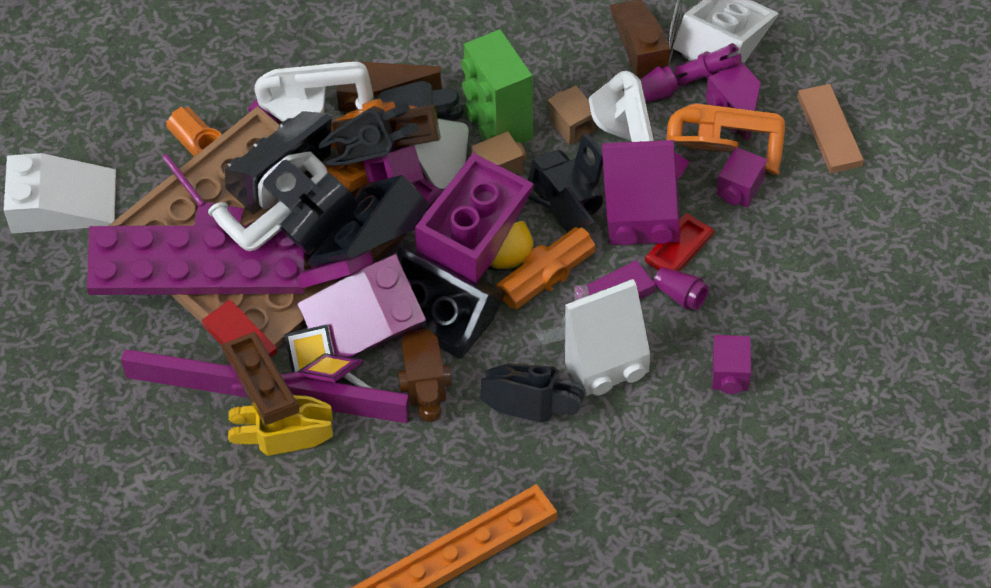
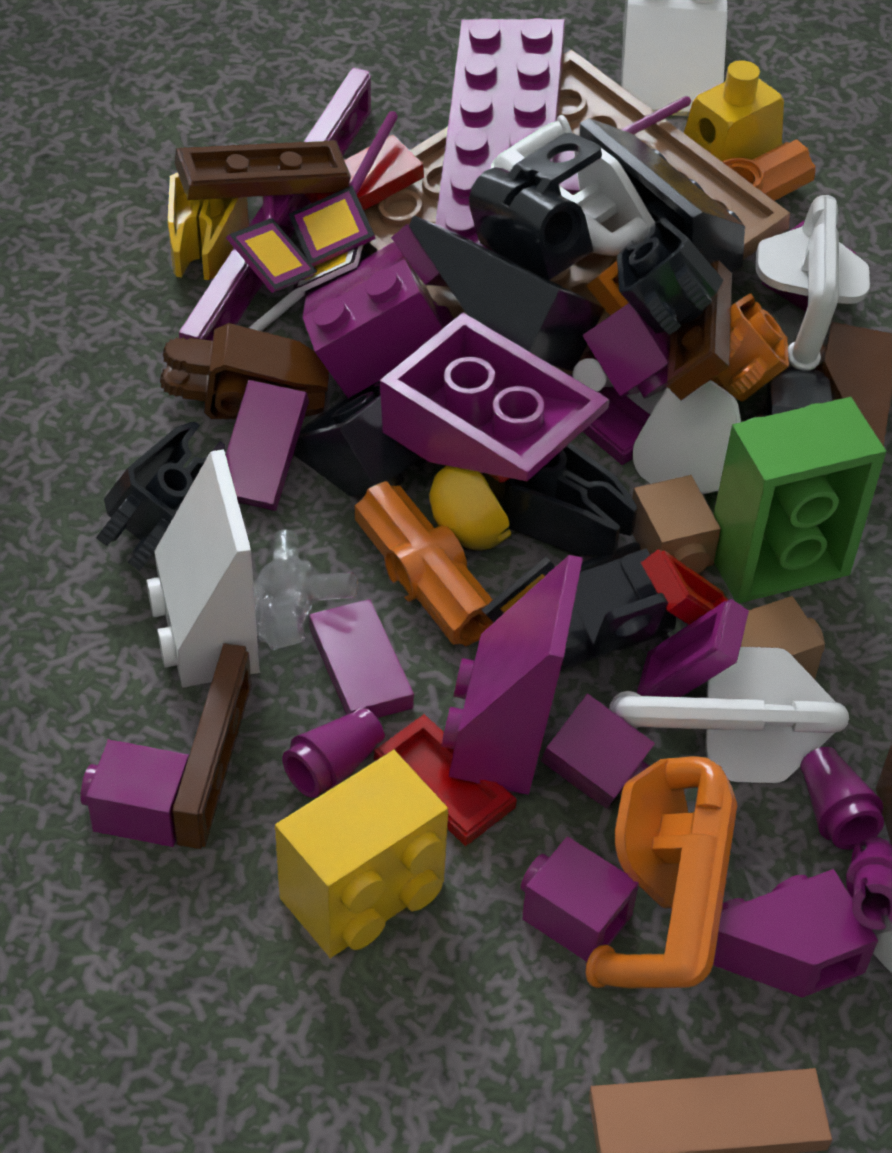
camera: 95 degrees right, 5 degrees down
none -> reddish brown tile [173,643,252,849]
none -> magenta tile [225,380,309,511]
none -> yellow brick [275,750,448,958]
none -> piece [288,111,398,267]
none -> magenta tile [637,599,749,697]
none -> red tile [641,549,728,625]
none -> yellow torso [684,61,784,162]

